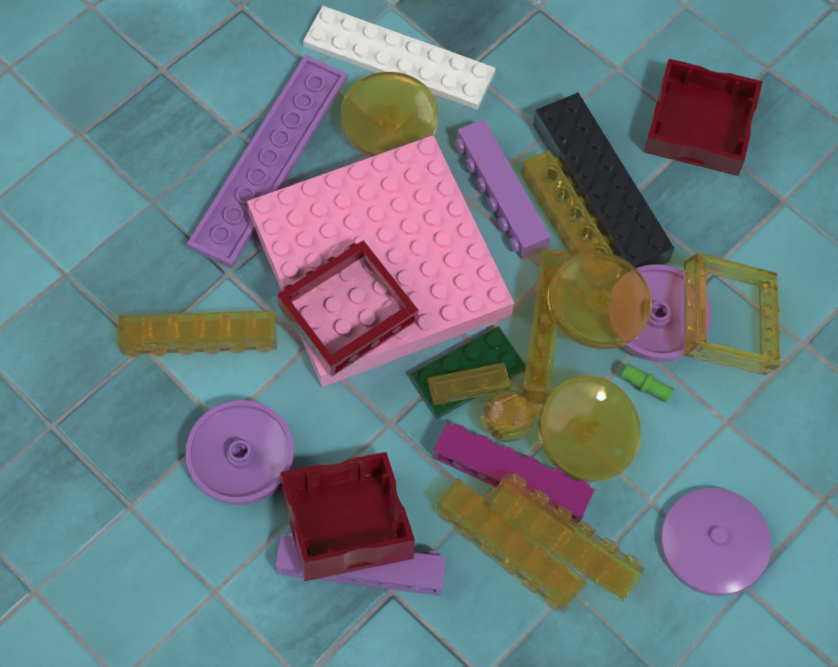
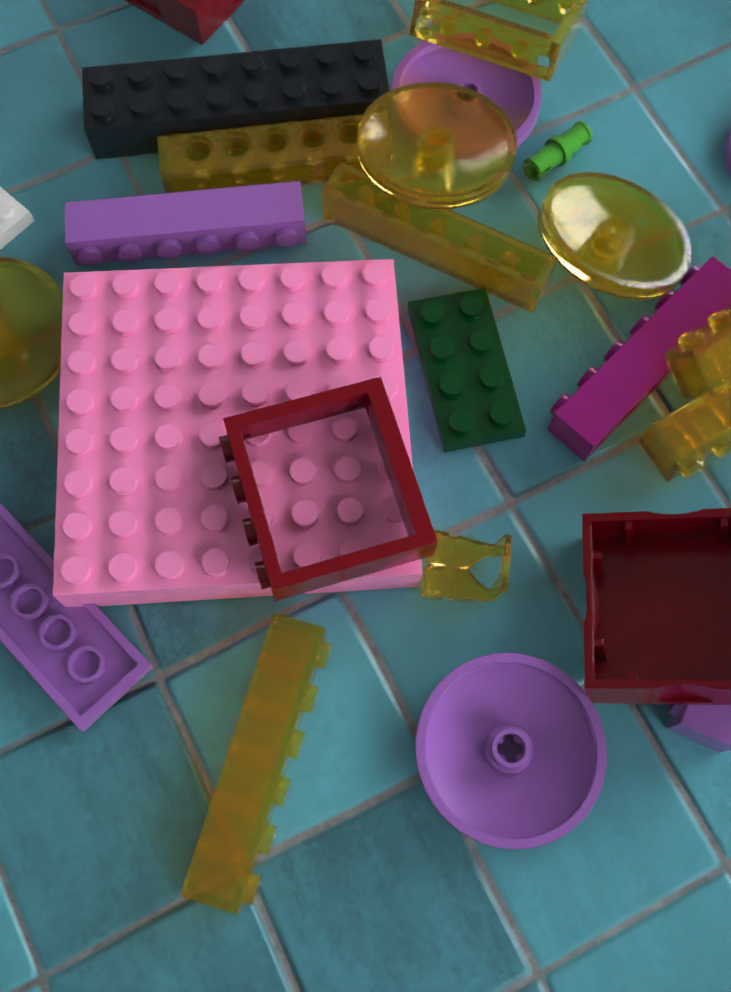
camera: 70 degrees left, 5 degrees up
clear yellow tile [427,362,511,405] -> none
clear yellow brick [480,389,541,442] -> none
none -> clear yellow piece [421,529,512,602]

